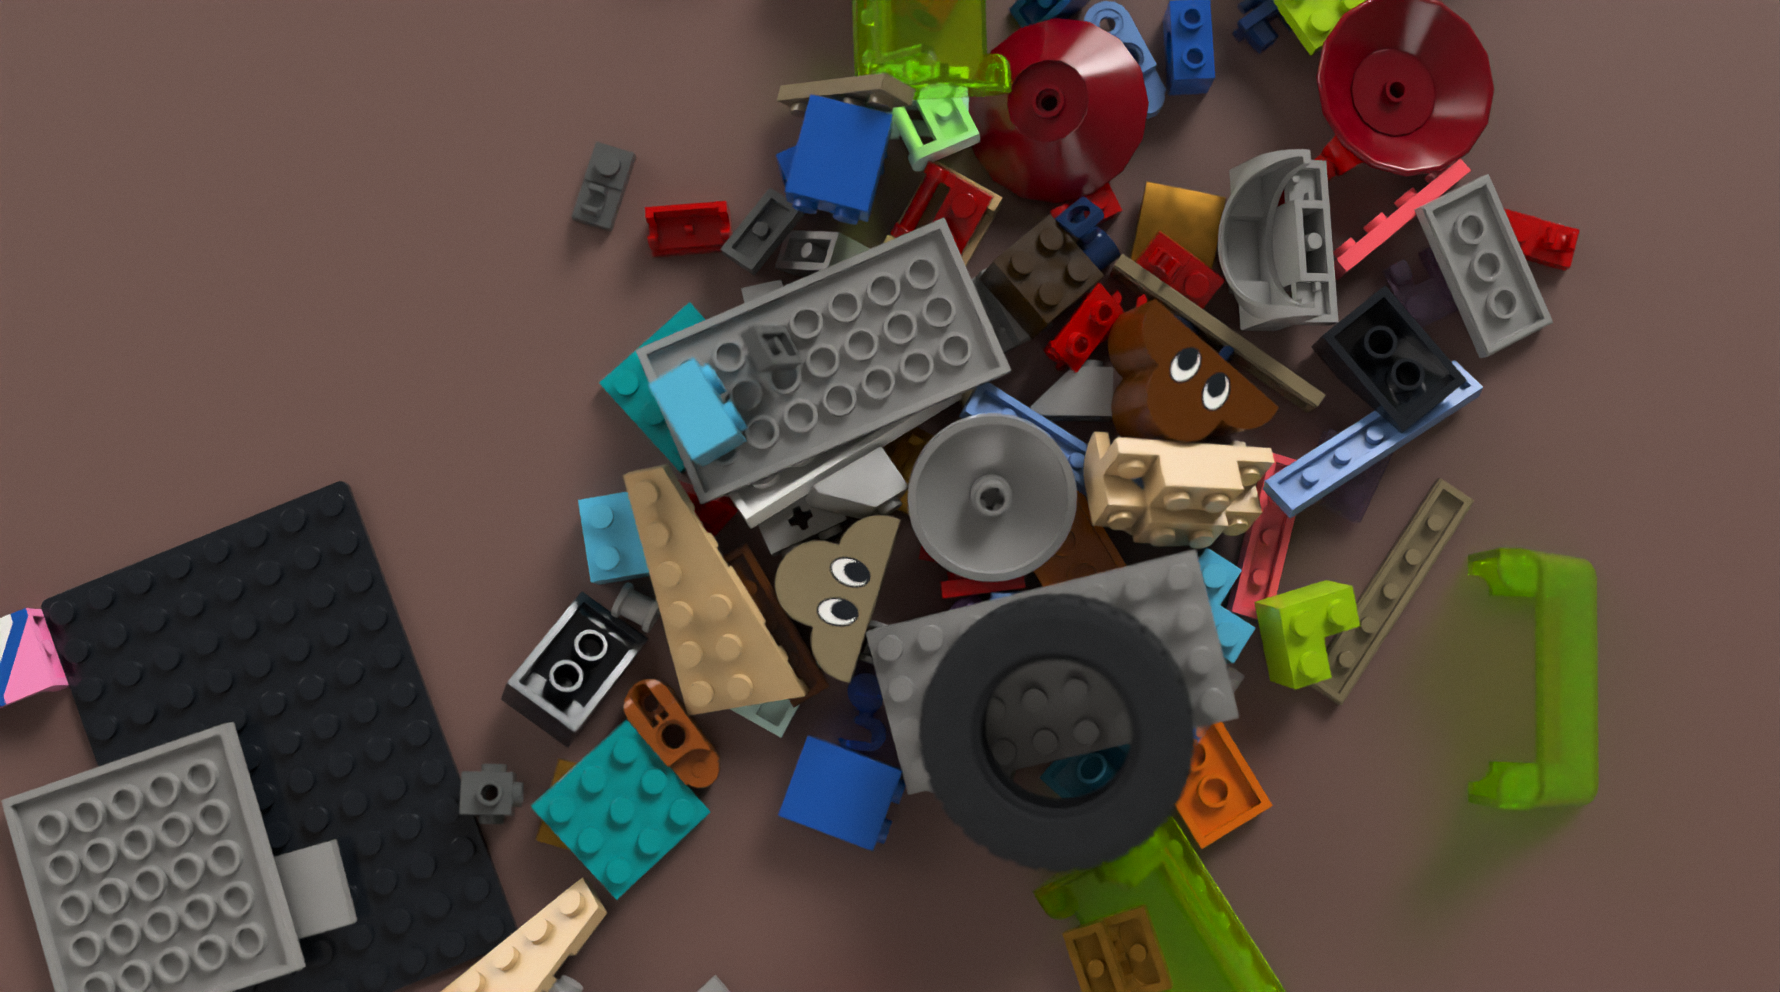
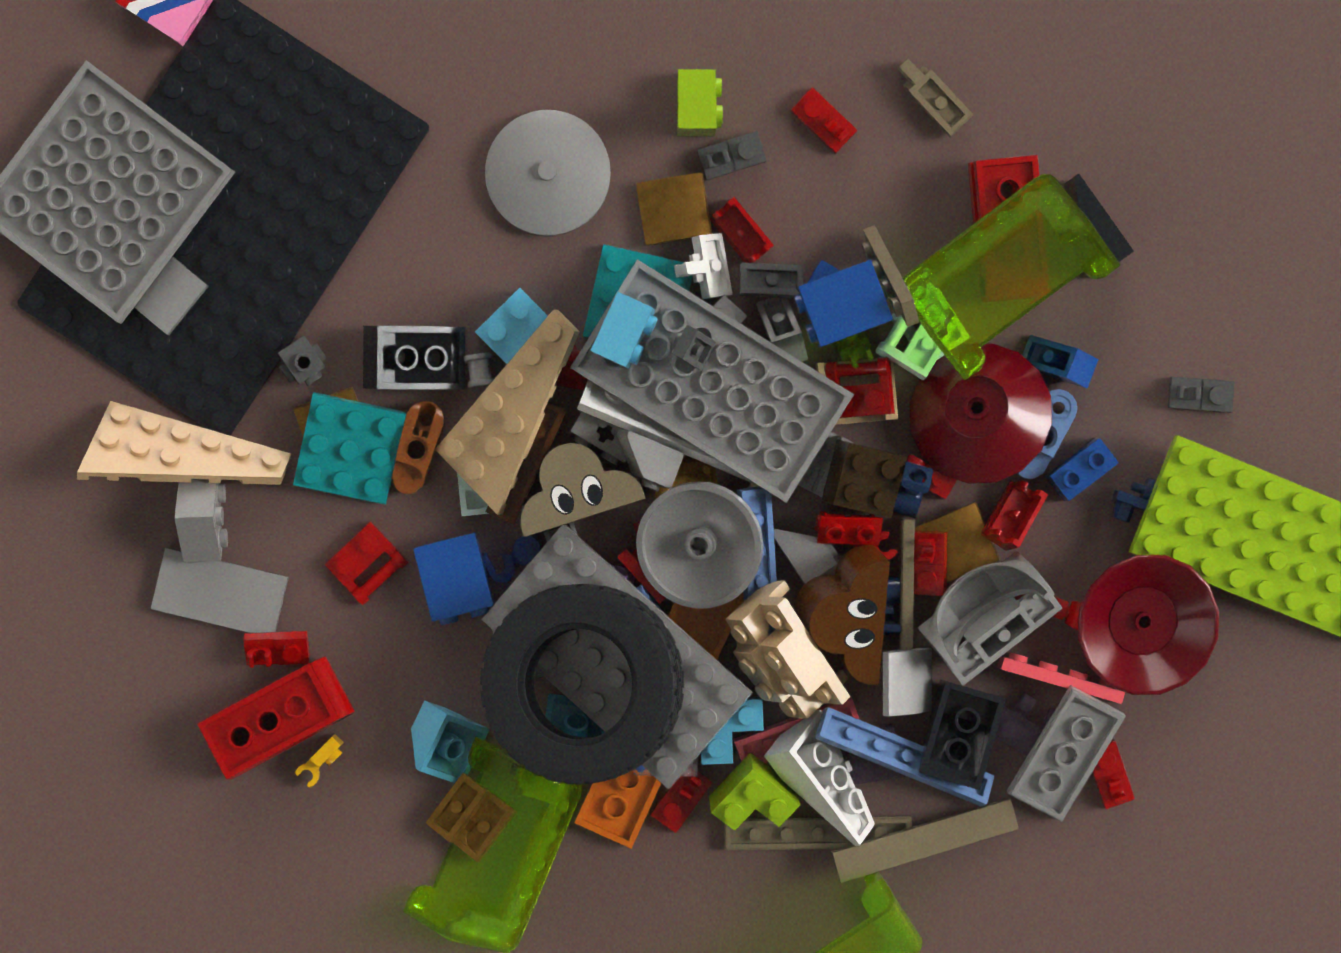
camera: 50 degrees right, 5 degrees up
none -> red plate [325,522,409,606]
none -> medium azure slope [411,700,490,783]
none -> light grey dish [485,110,611,236]
none -> pearl gold slope [636,172,712,245]
none -> red plate [650,766,713,833]
none -> white hinge [674,233,733,299]
none -> lime brick [677,69,723,136]
none -> white wedge [764,710,875,846]
none -> red plate [791,87,858,154]
none -> dark tan tile [831,798,1019,883]
none -> clear neon green plate [832,332,874,368]
none -> light grey slope [883,648,932,716]
none -> red hinge [981,481,1048,551]

